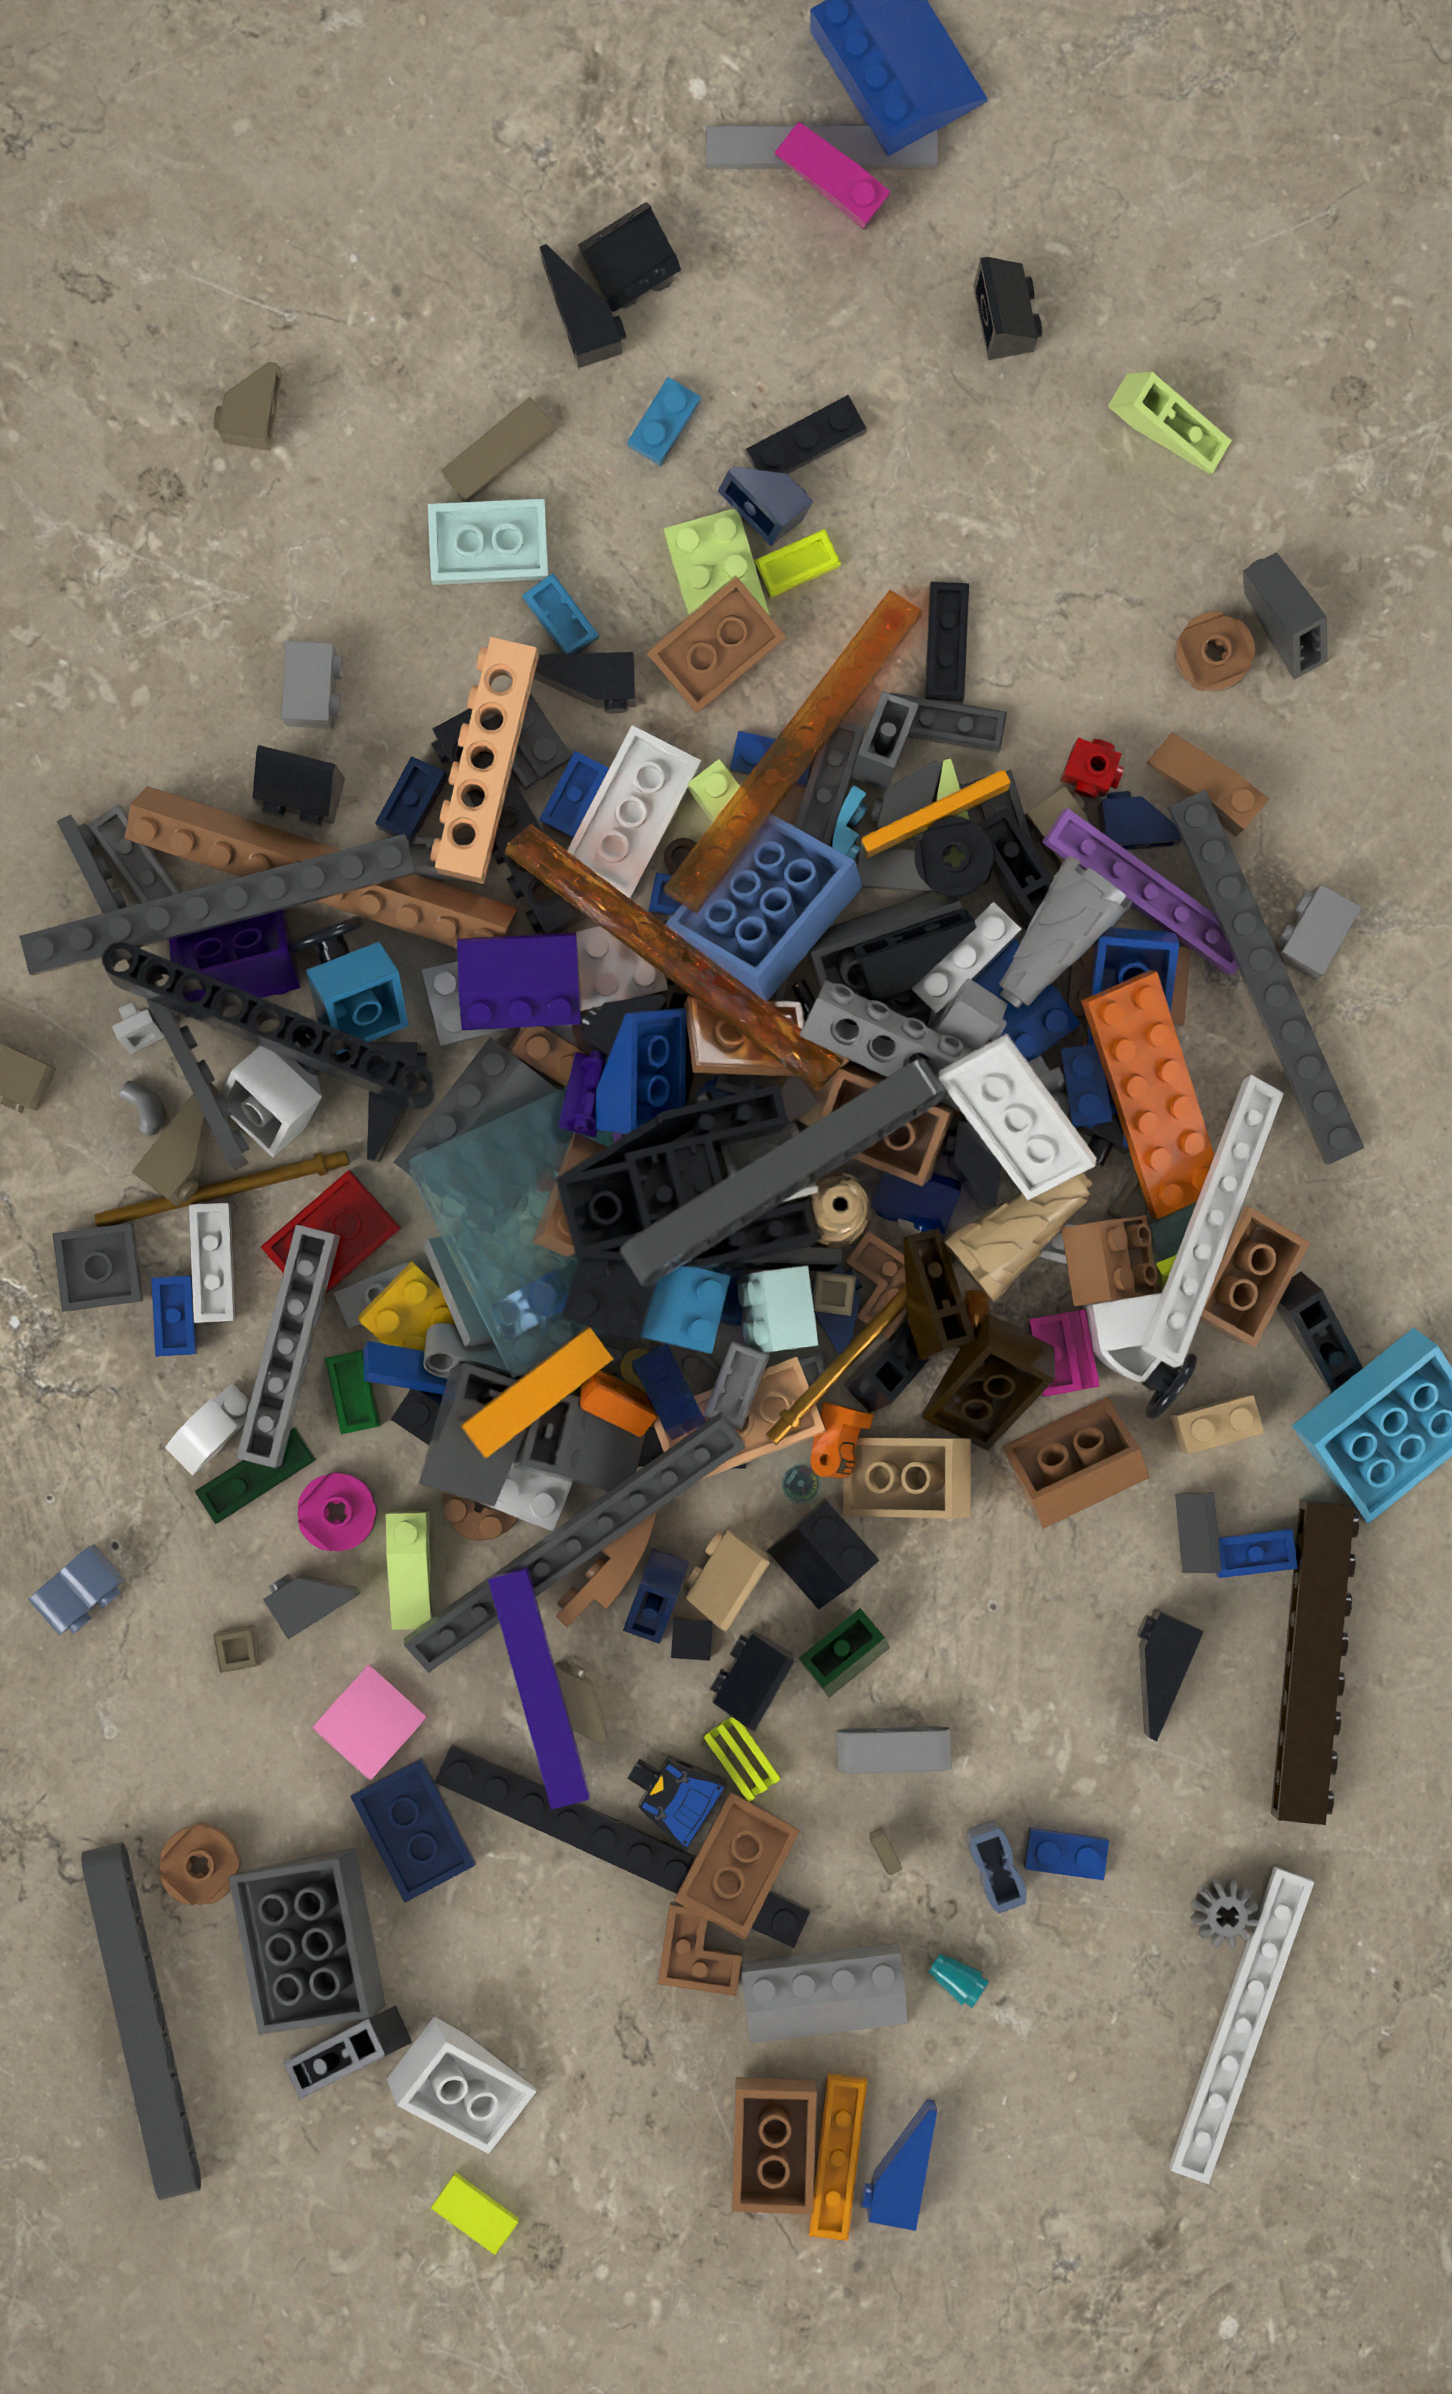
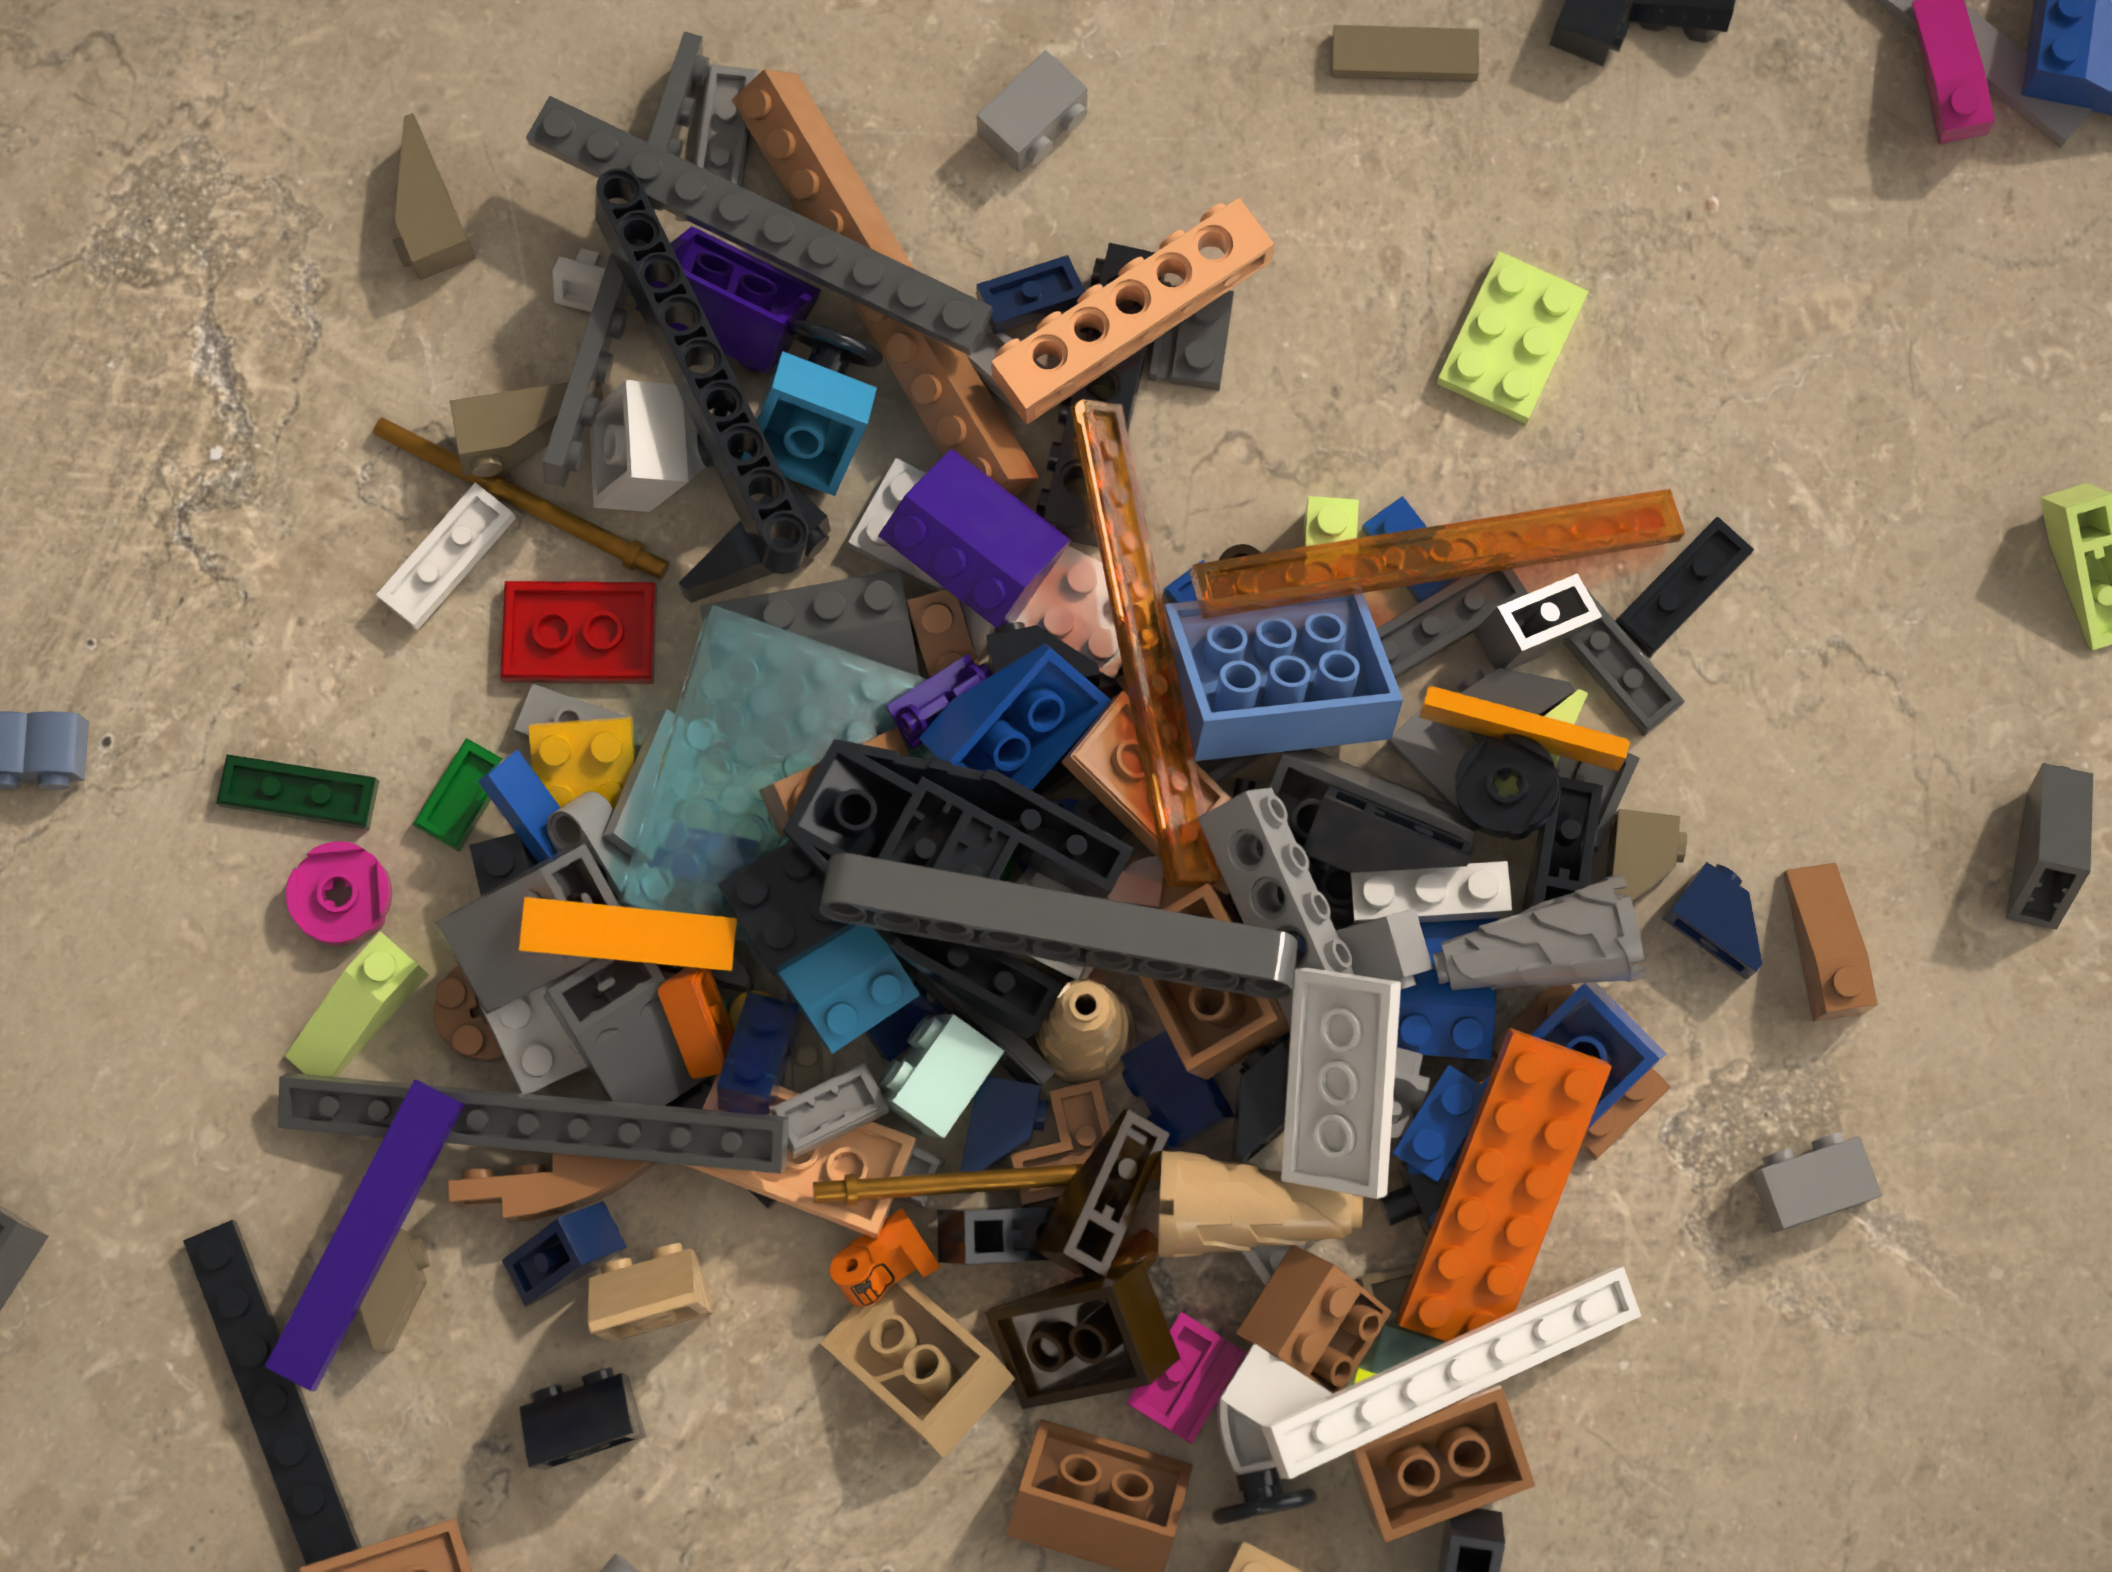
camera: 50 degrees right, 10 degrees down
dark grey plate [52,1223,143,1312] -> none
light grey arm [119,1080,165,1136] -> none
blue plate [151,1275,198,1357] -> none
white brick [165,1383,251,1476] -> none
dark tan tile [213,1626,261,1673] -> none
light grey brick [236,1225,340,1468] -> none
black slope [252,745,345,827] -> none
dark grey slope [263,1574,360,1639] -> none
bright pink slope [312,1664,427,1781] -> none
dark blue plate [350,1757,476,1903] -> none
light aqua plate [428,499,549,585] -> none
dark azure plate [522,573,599,654] -> none
black slope [534,652,636,713] -> none
blue plate [539,751,609,839] -> none
white plate [561,725,701,901] -> none
dark azure plate [627,377,701,466] -> none
torso [627,1755,727,1851] -> none
medium nougat plate [646,575,786,713] -> none
black tile [671,1617,713,1661] -> none
neon yellow tile [703,1716,781,1802] -> none
dark blue slope [718,466,814,546] -> none
black plate [746,395,867,475] -> none
neon yellow tile [754,529,841,598] -> none
black slope [766,1498,880,1609] -> none
clear light blue tile [782,1464,821,1503] -> none
dark green brick [799,1608,890,1698] -> none
dark tan tile [812,1271,856,1316] -> none
medium azure slope [831,785,868,860] -> none
black slope [973,257,1042,361] -> none
medium lavender plate [1042,808,1238,975] -> none
red brick [1060,737,1125,799] -> none
dark grey plate [1167,790,1364,1164] -> none
medium nougat plate [1175,611,1255,692] -> none

